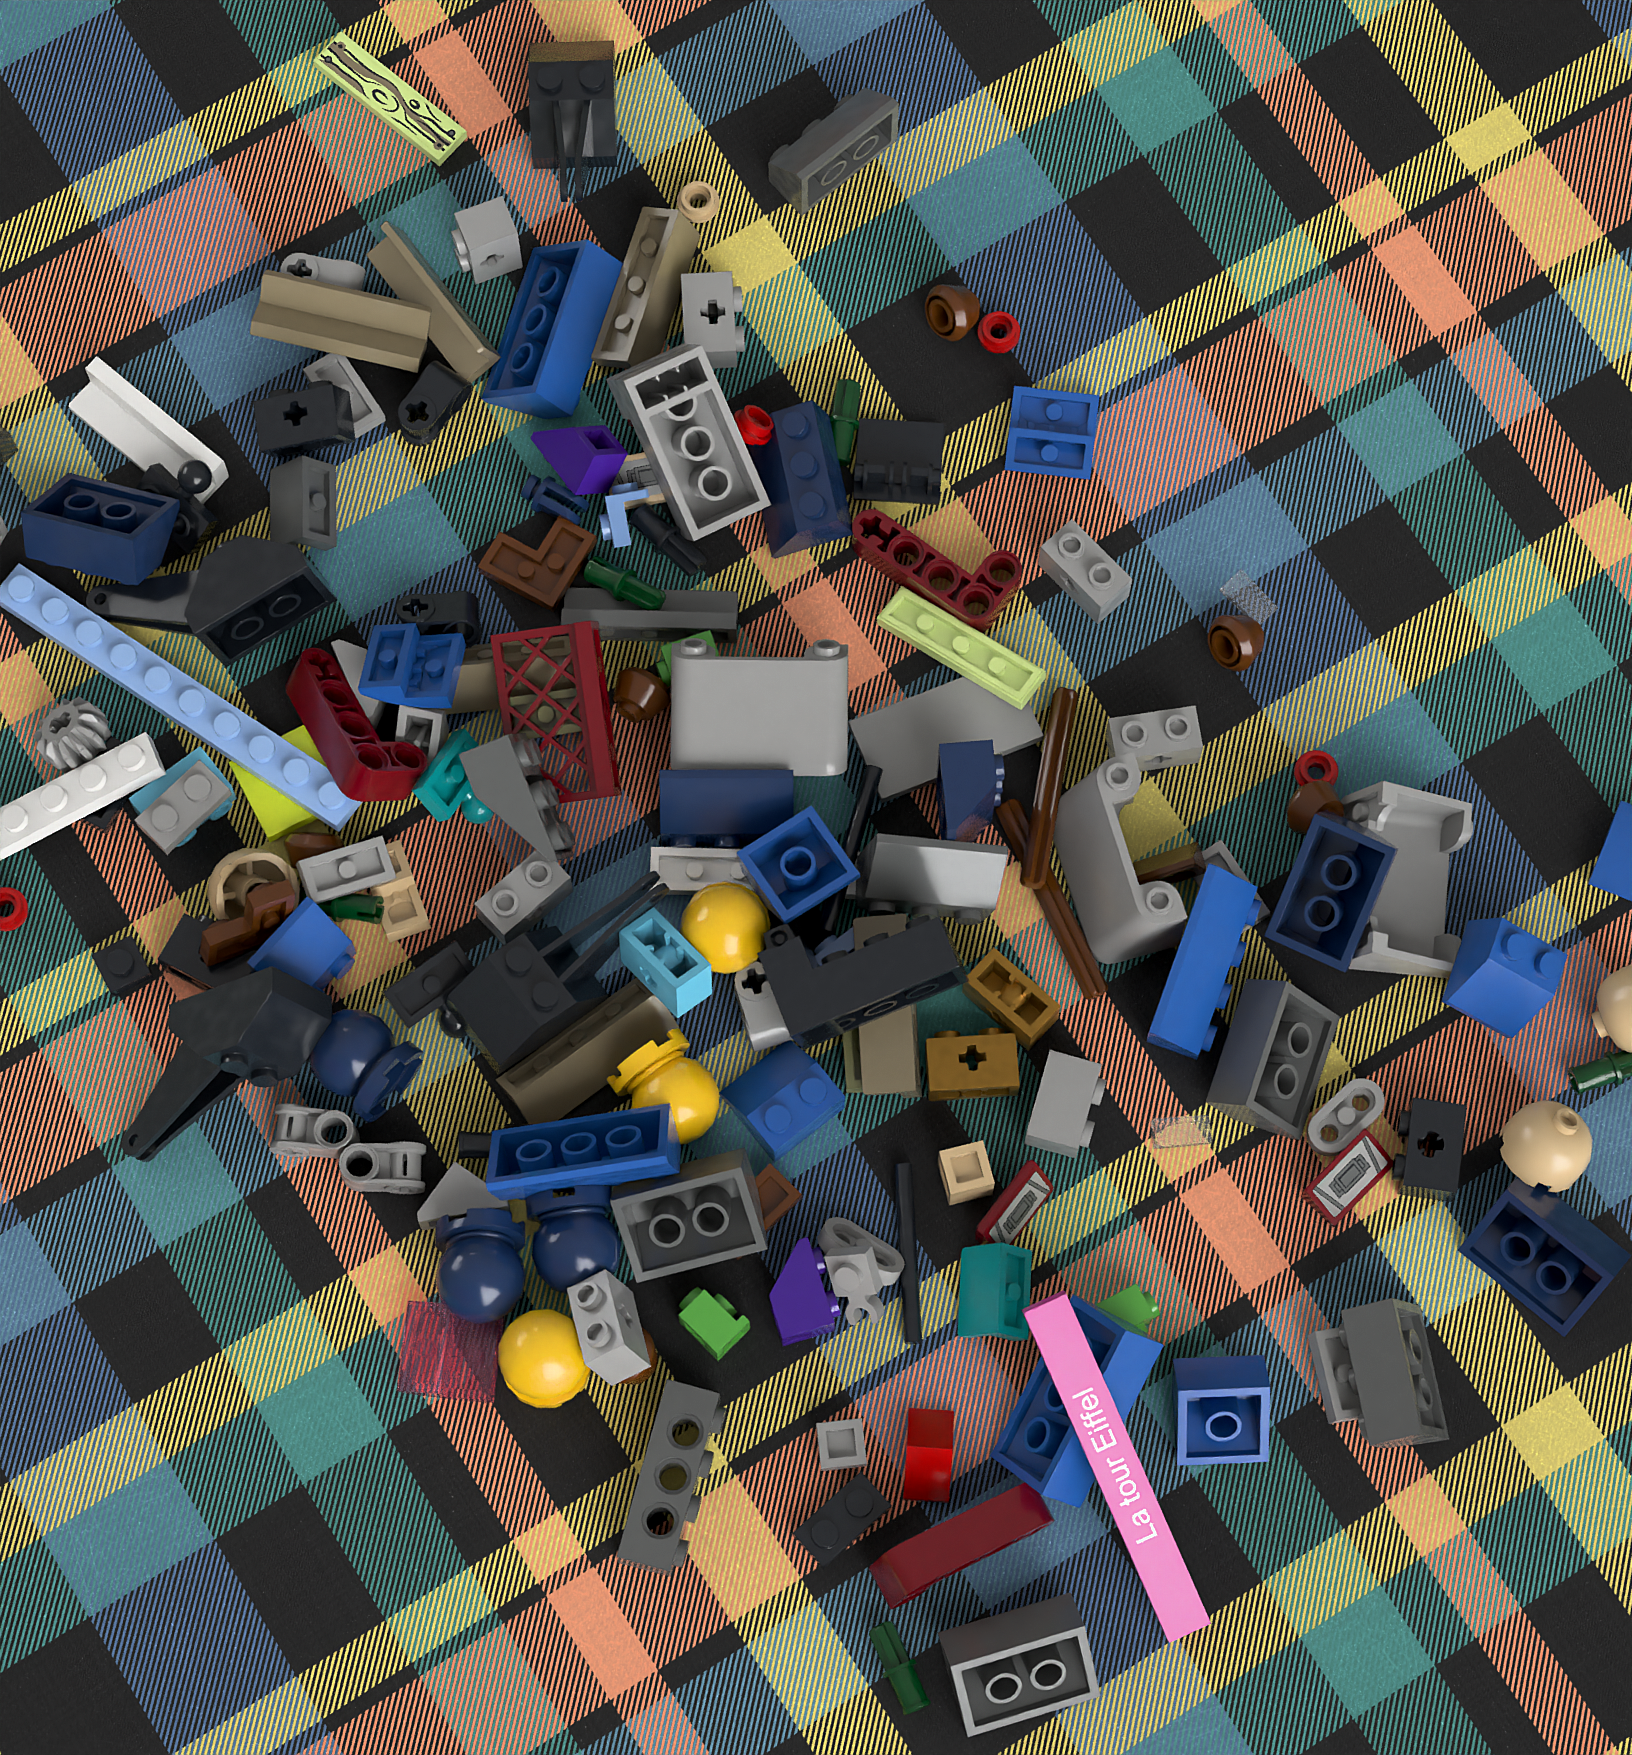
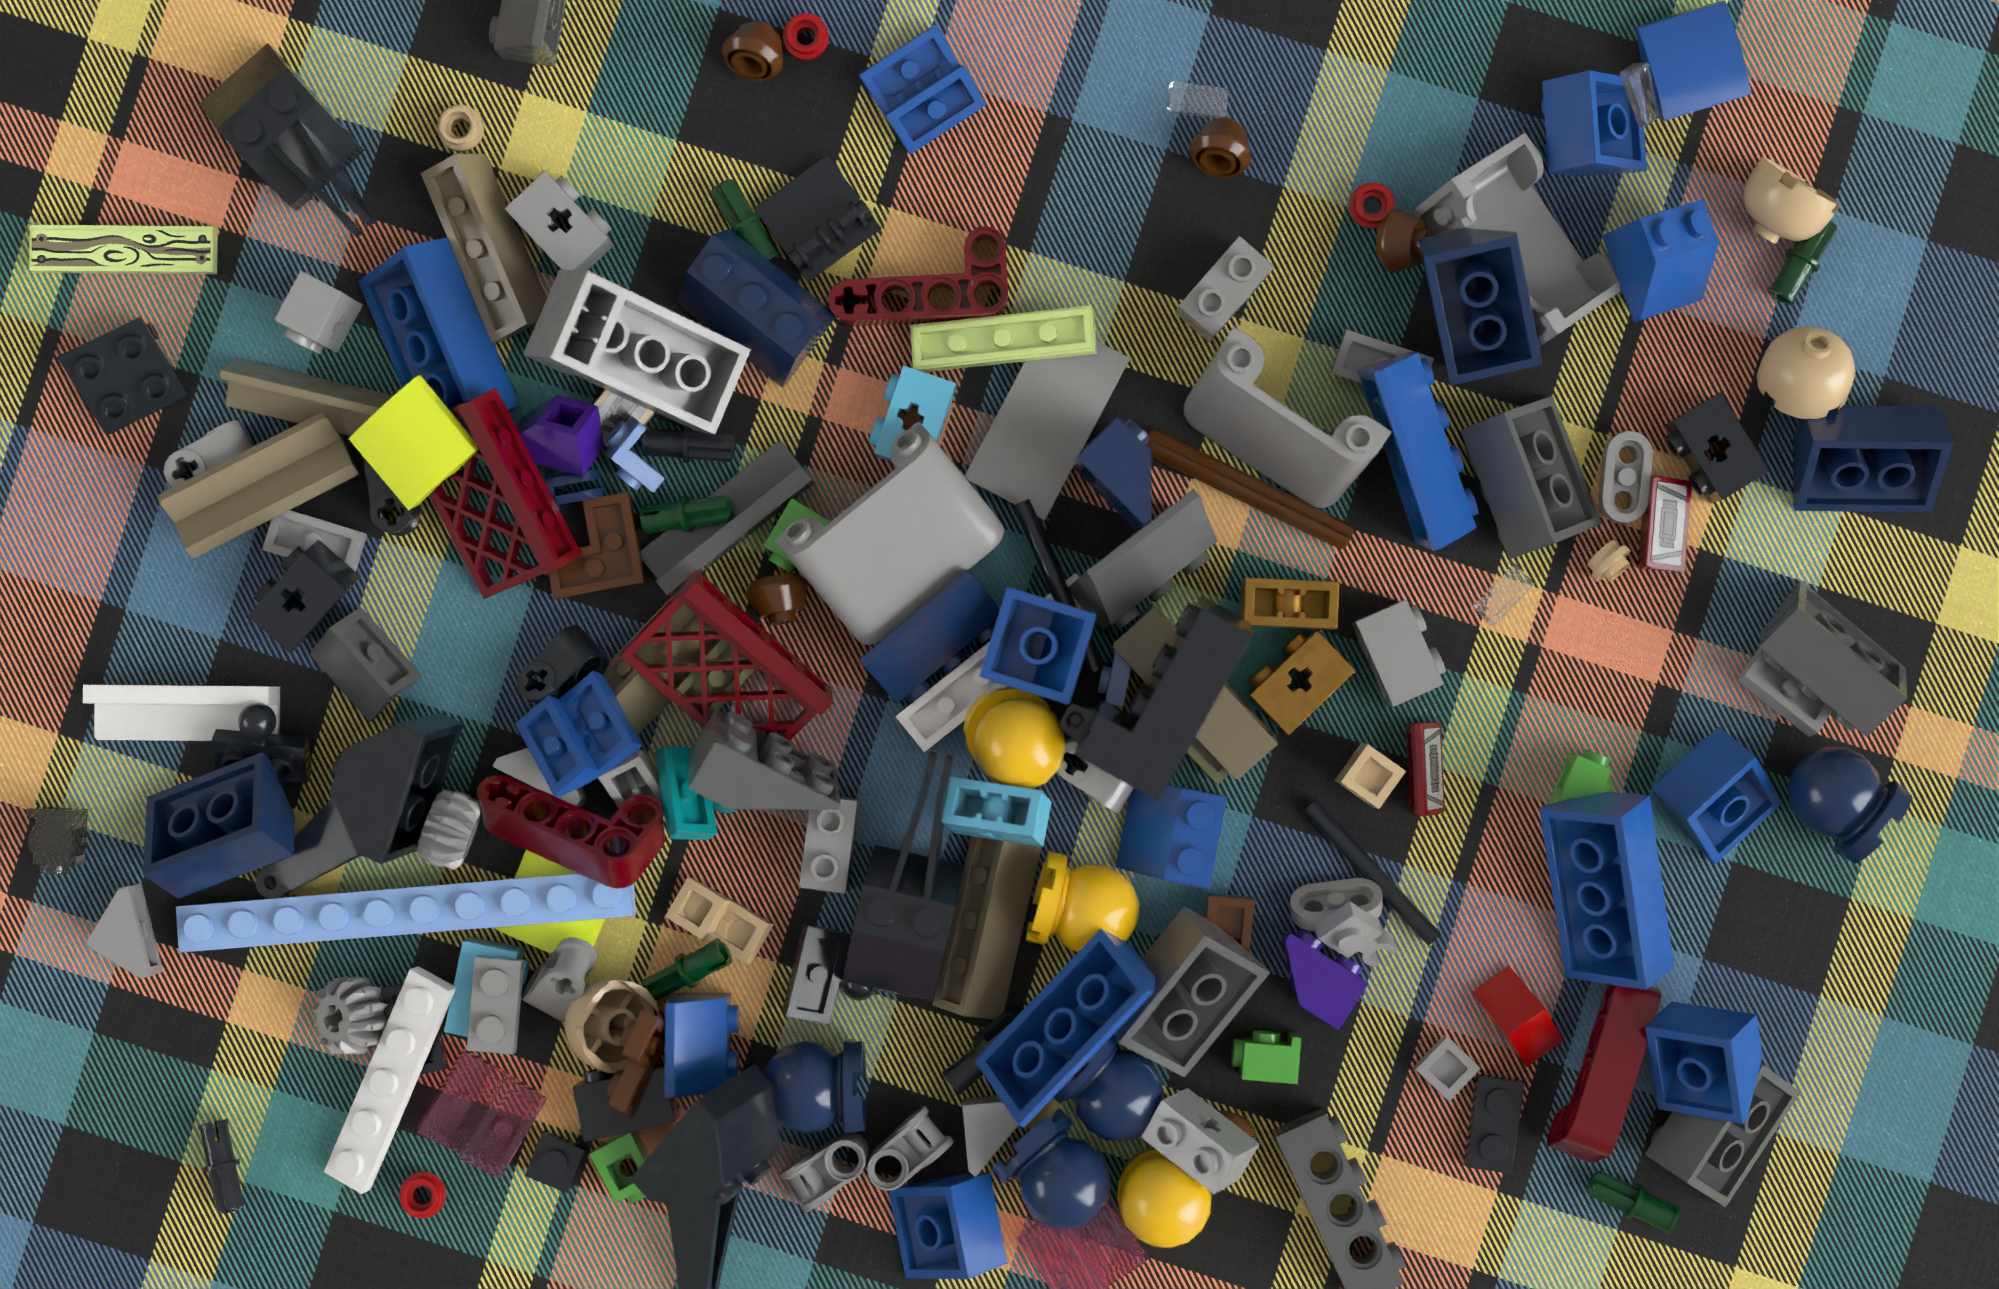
camera: 35 degrees left, 15 degrees up
reddish brown cone [284,832,345,877] -> none
light grey plate [296,836,397,904] -> none
red plate [733,405,774,445] -> none
teal panel [958,1242,1032,1341] -> none
reddish brown axle [1020,687,1078,889] -> none
tile [1021,1290,1211,1643] -> none
light grey brick [1038,519,1132,624] -> none
reddish brown slope [1132,842,1206,885] -> none
none -> black hinge [57,316,189,436]
none -> neon yellow slope [349,375,479,511]
none -> light grey gear [417,789,481,870]
none -> clear pink slope [417,1048,547,1179]
none -> dark red fence [429,388,582,599]
none -> light grey piece [521,938,598,1022]
none -> bright green brick [589,1130,650,1204]
none -> medium azure brick [869,365,957,462]
none -> blue slope [889,1172,1008,1279]
none -> blue slope [1541,70,1647,177]
none -> tan plate [1587,540,1631,582]
none -> clear piece [1619,62,1659,127]
none -> blue slope [1645,1002,1763,1124]
none -> dark blue tile [1788,746,1912,864]

